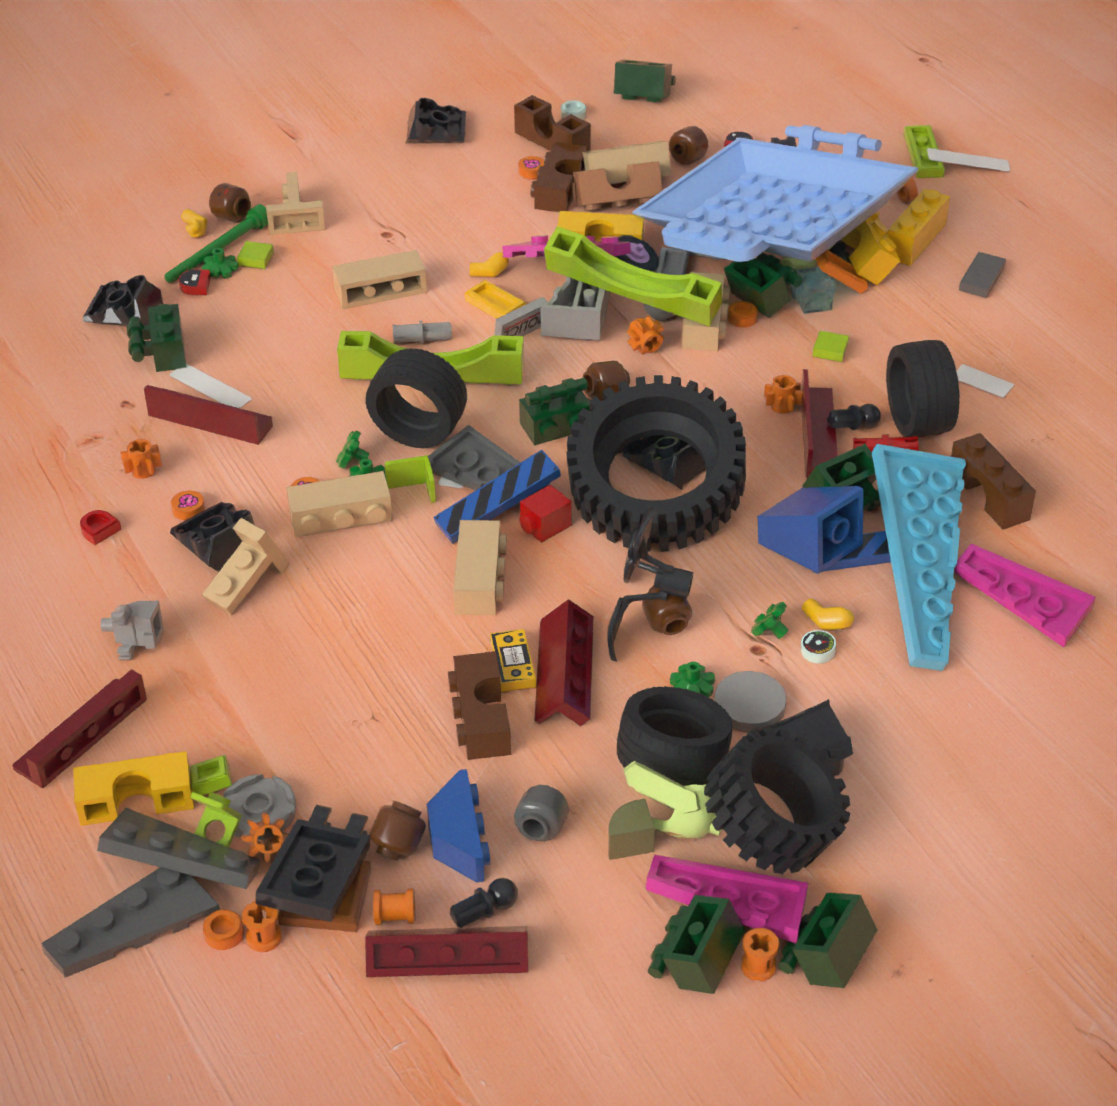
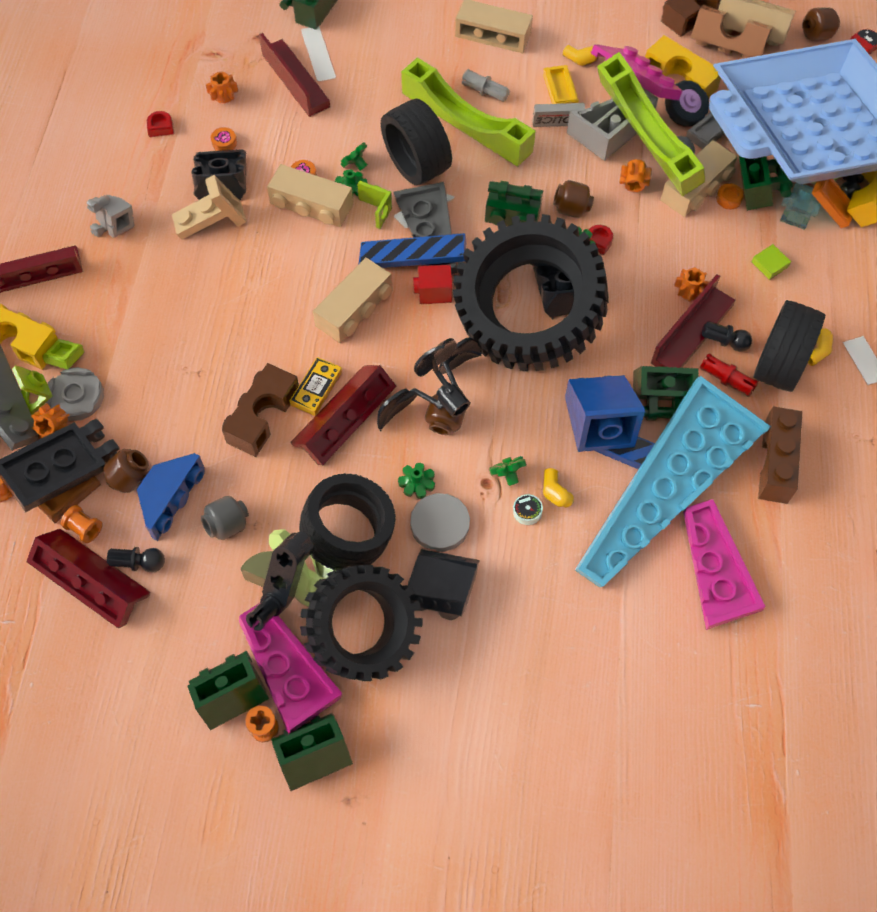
camera: 35 degrees right, 20 degrees up
none -> black beam [246,531,314,631]

